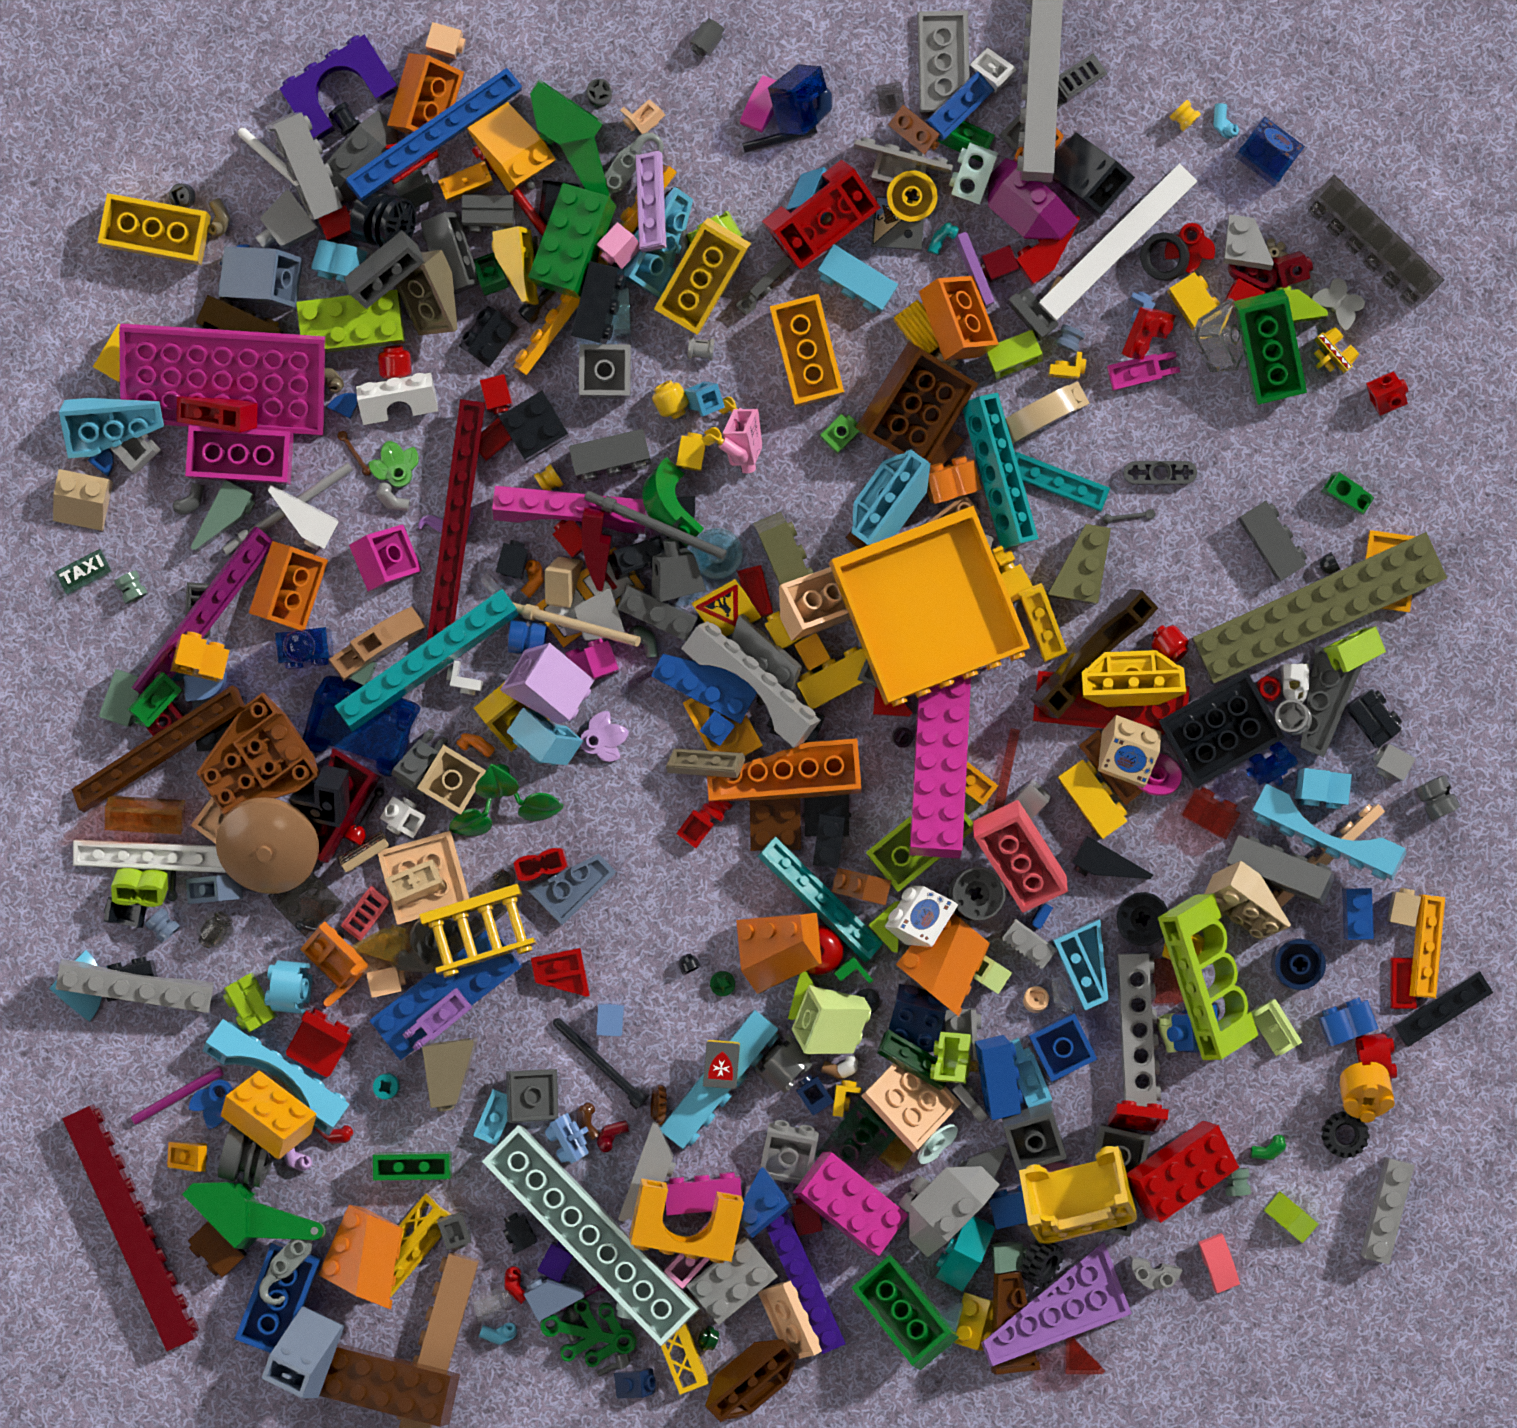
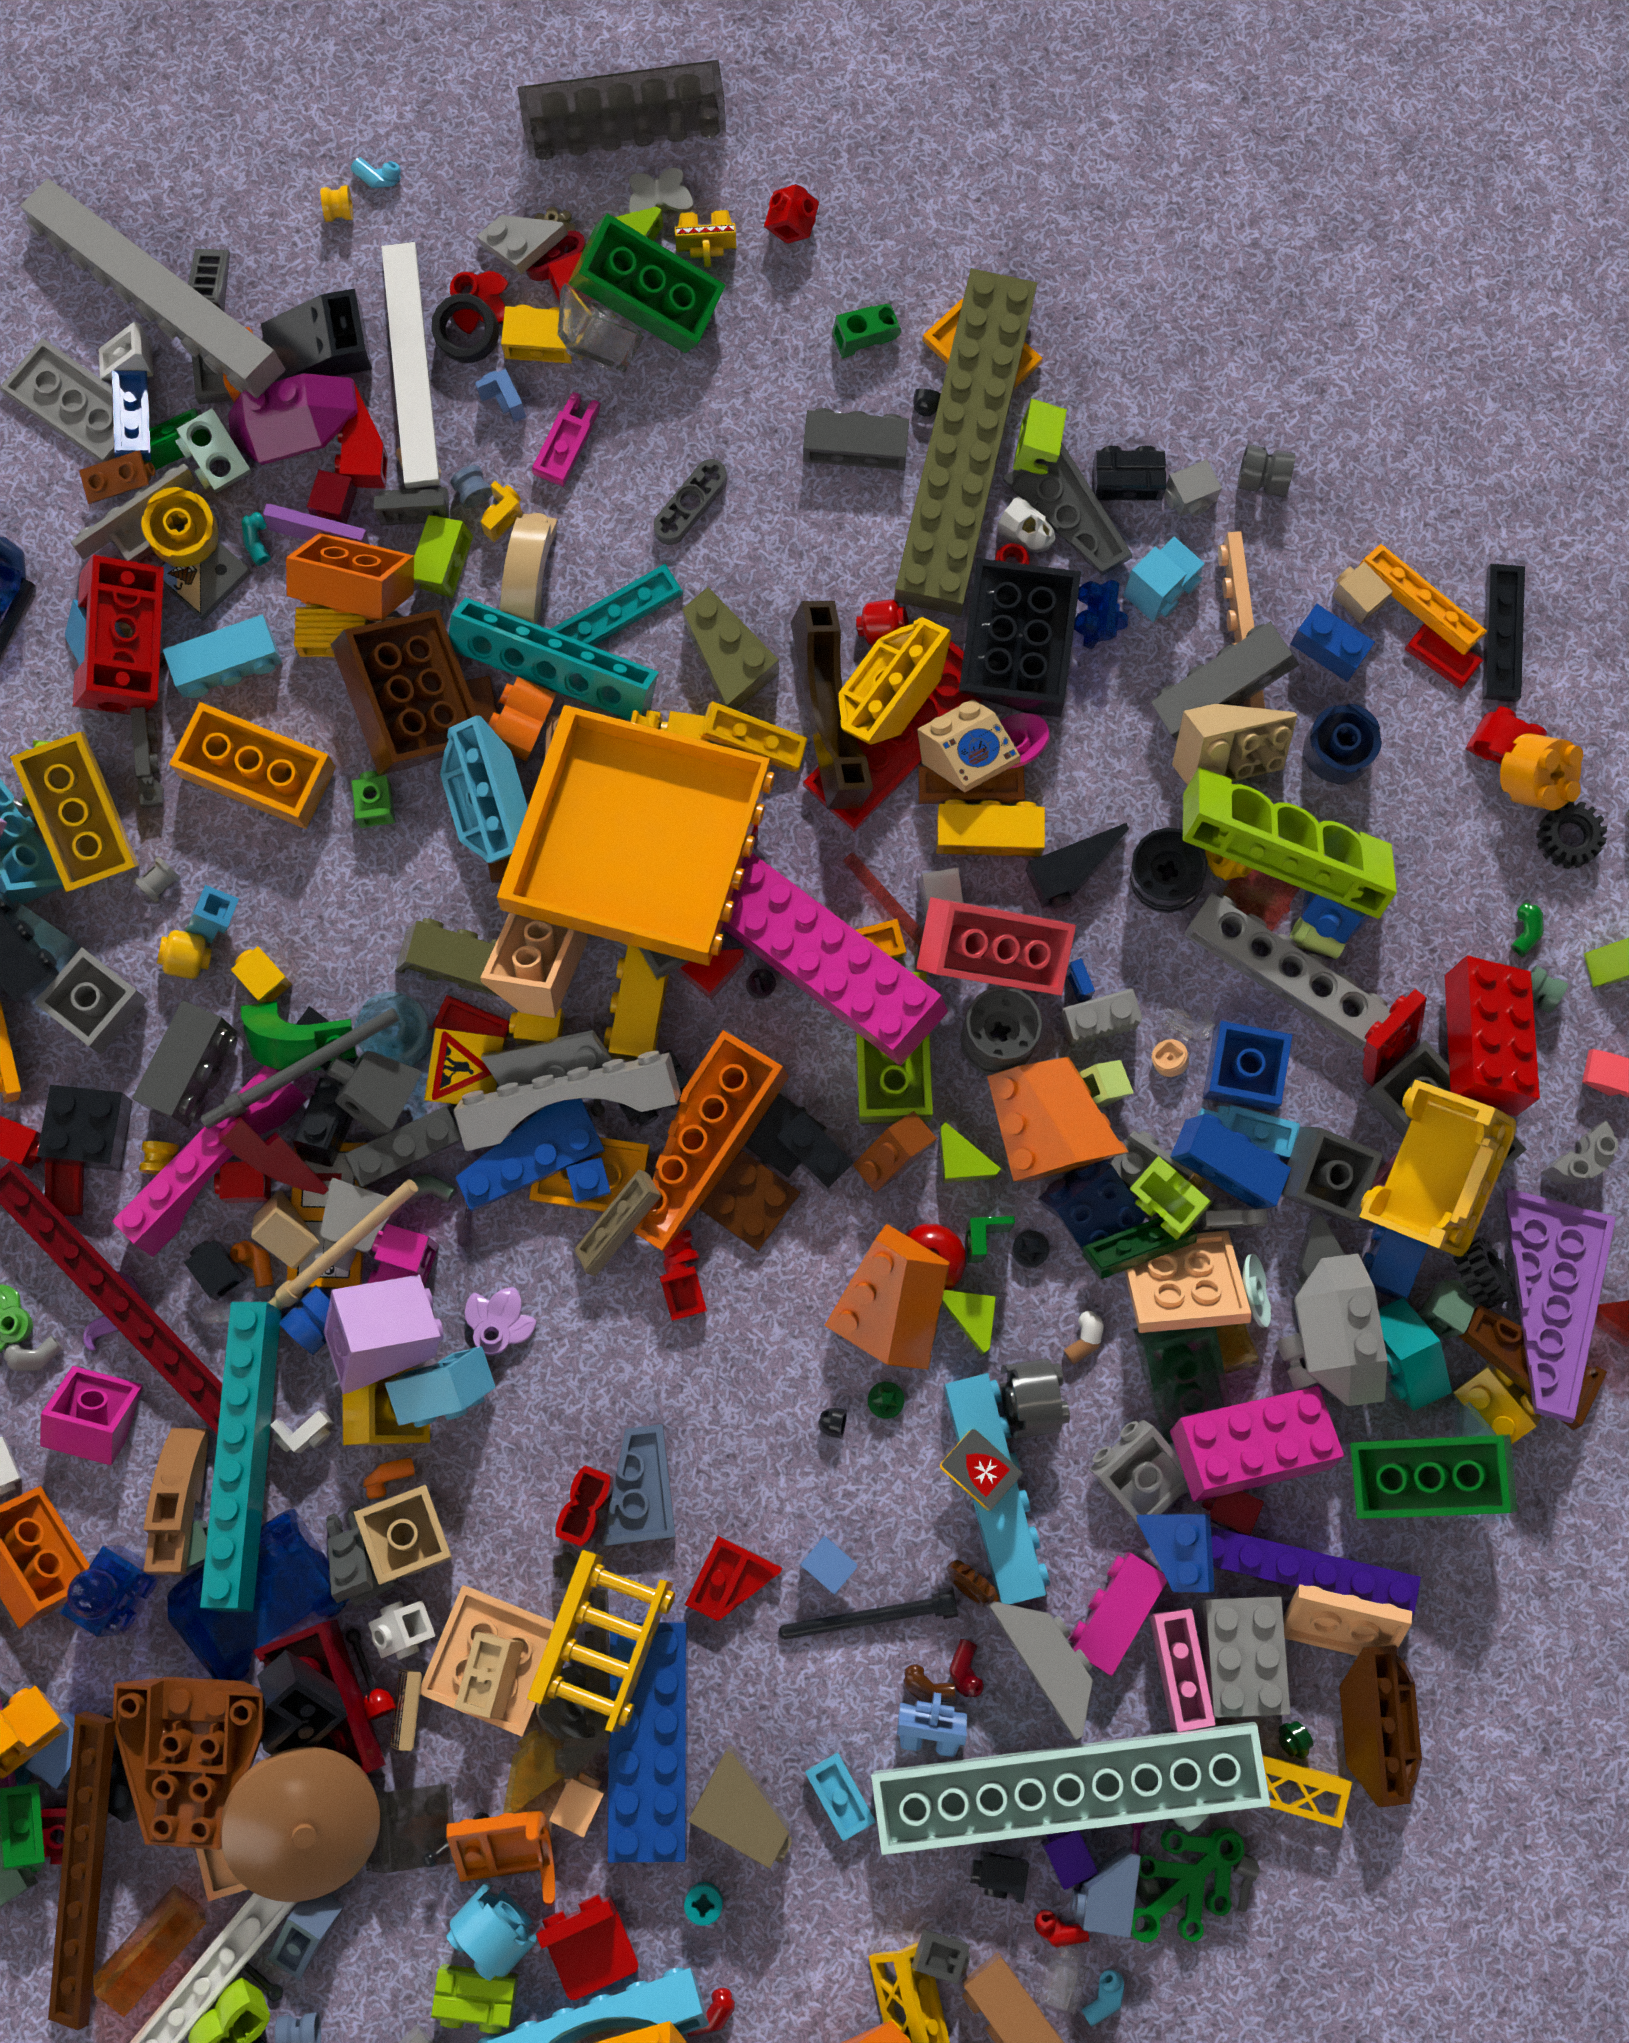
camera: 55 degrees left, 10 degrees down
clear smoke head [196,910,234,949] -> none
coral slope [341,886,391,941] -> none
green brick [373,1151,452,1181] -> none
medium lavender hinge [402,988,473,1051] -> none
green plant [449,764,564,836] -> none
dark grey tile [506,1069,558,1123] -> none
dark blue bracket [614,1368,656,1399] -> none
light orange arch [629,1178,744,1263] -> none
bright pink torso [702,397,762,473] -> none
teal plate [757,837,883,962] -> none
yellowish green slope [792,985,871,1054] -> none
light orange panel [794,633,831,671] -> none
dark blue brick [796,1074,834,1116] -> none
yellow bracket [832,1080,862,1117] -> none
clear smoke slope [875,81,905,115] -> none
white slope [885,885,958,947] -> none
medium azure wedge [1051,919,1108,1010] -> none
dark grey hinge [1103,509,1155,524] -> none
red plate [1121,307,1176,360] -> none
clear red brick [1179,787,1241,840] -> none
clear blue slope [1235,117,1305,187] -> none
yellowish green hinge [1251,998,1302,1056] -> none
medium azure arch [1252,784,1406,881] -> none
dark red brick [1272,251,1313,288] -> none
light grey wheel [1275,699,1312,736] -> none
blue brick [1318,997,1379,1047] -> none

